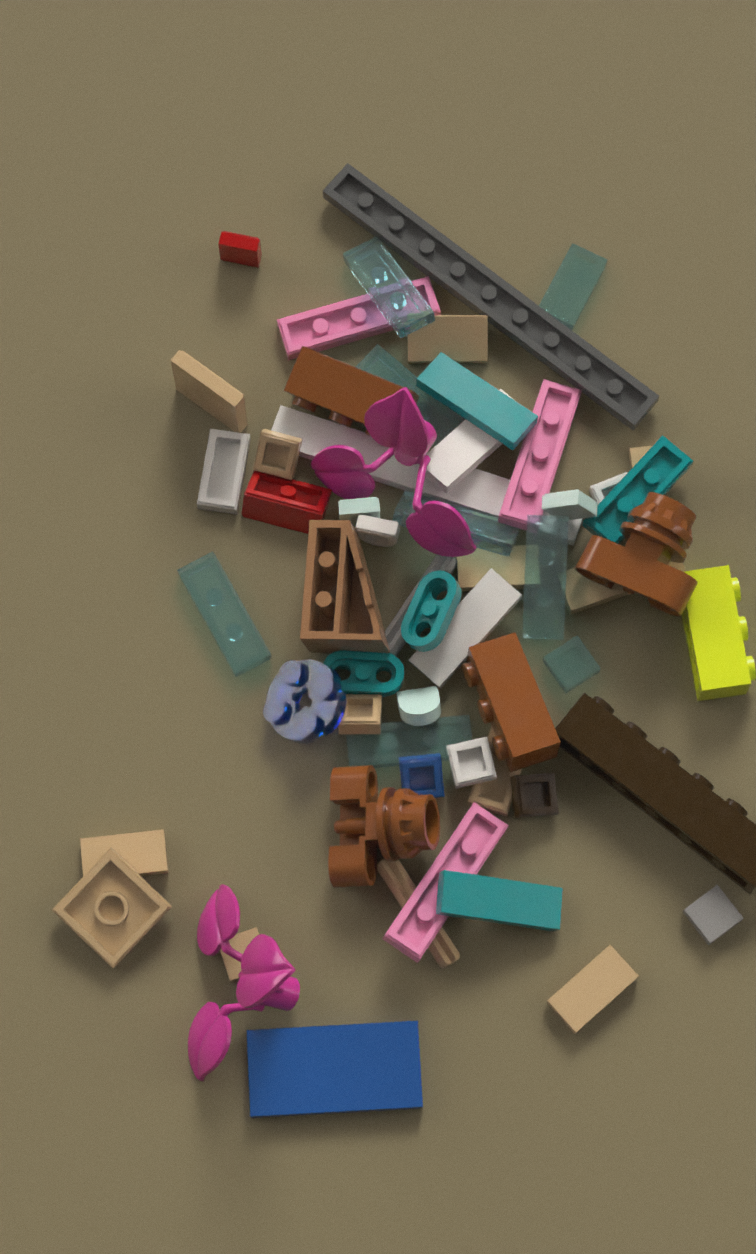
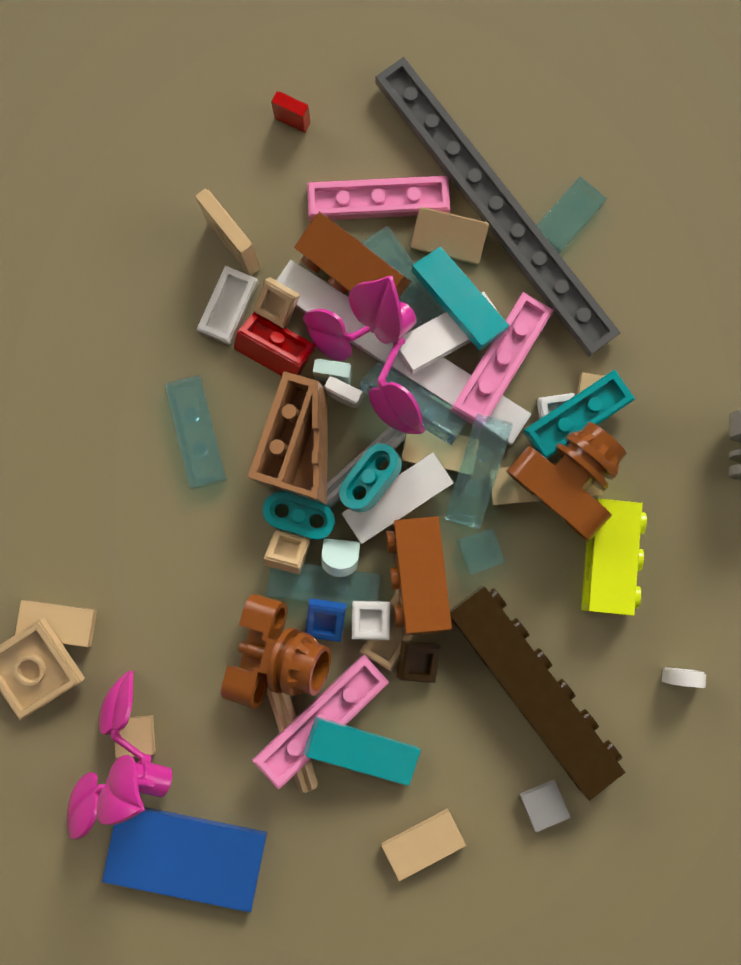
camera: 15 degrees right, 10 degrees up
clear blue plate [263,659,347,744] -> none
clear light blue tile [343,236,435,339] -> none
light aqua tile [542,489,598,521] -> none

